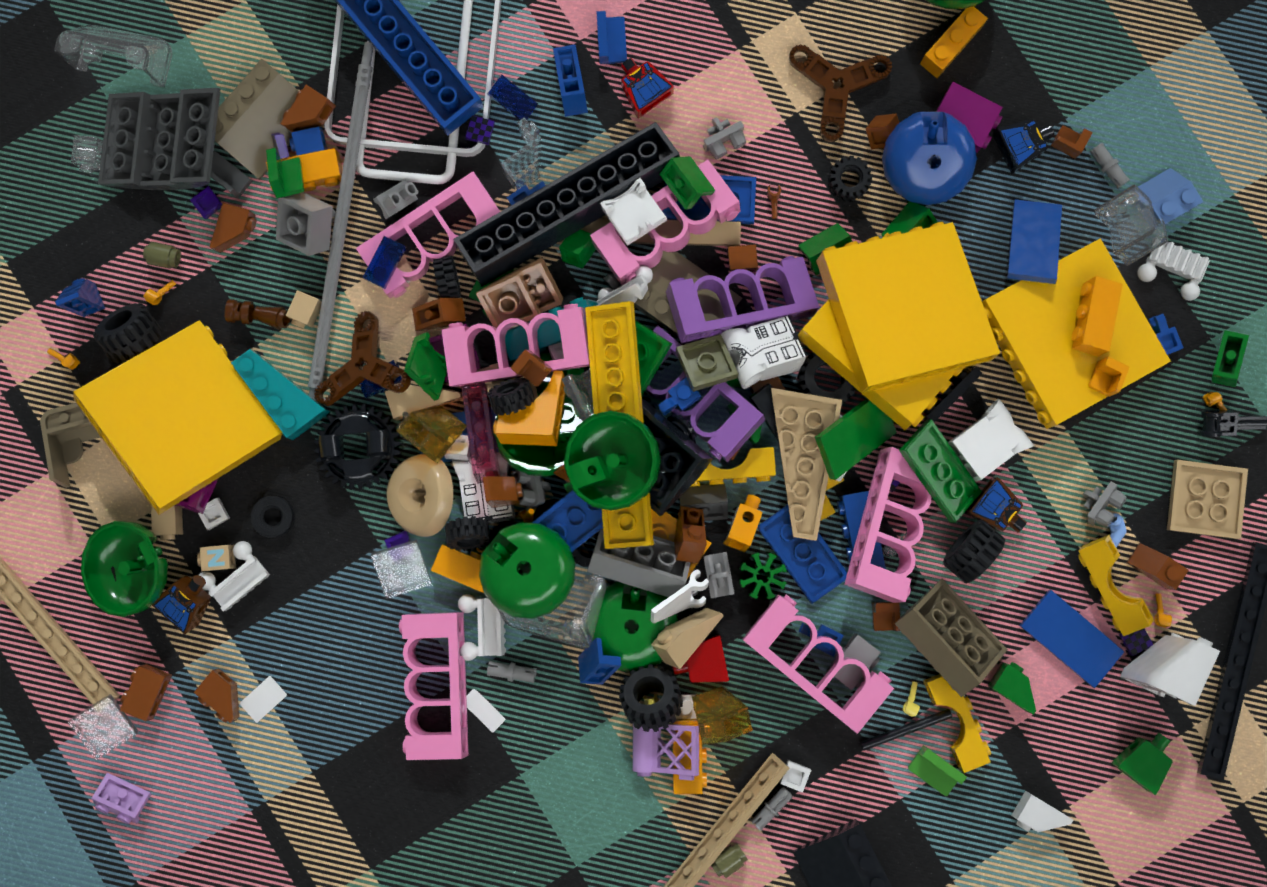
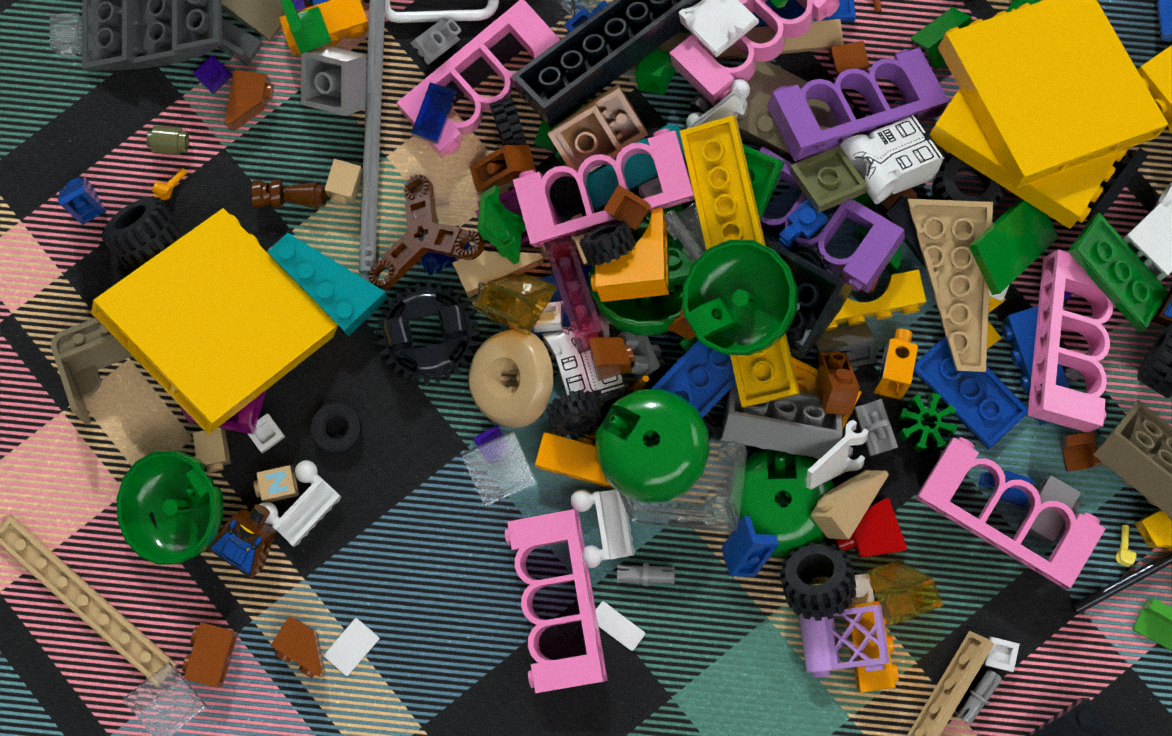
camera: 10 degrees left, 5 degrees down
light orange hand [47,348,80,370] -> none

